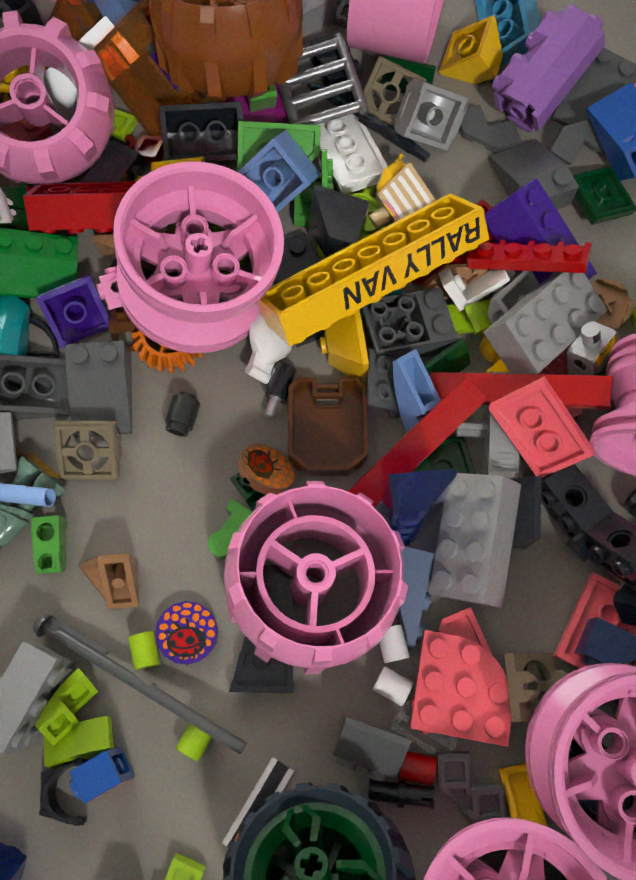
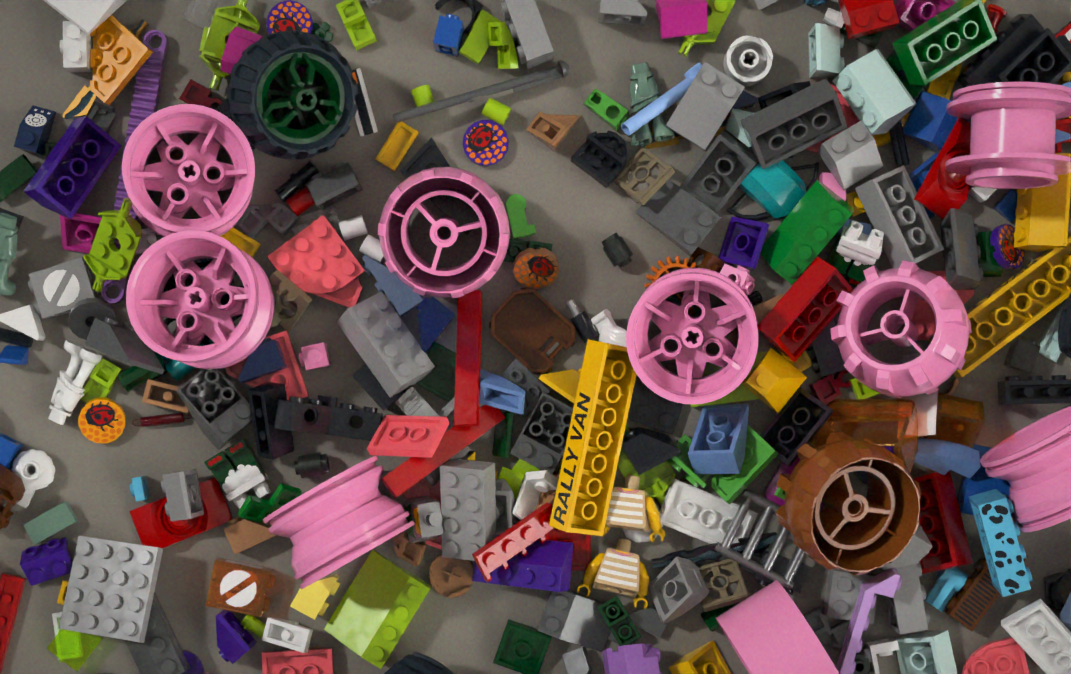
camera: 130 degrees right, 15 degrees up
none -> bright pink brick [299,342,332,371]
none -> yellow tile [375,121,419,172]
none -> black slope [571,131,627,188]
none -> torso [577,539,649,609]
none -> dark green slope [597,596,641,646]

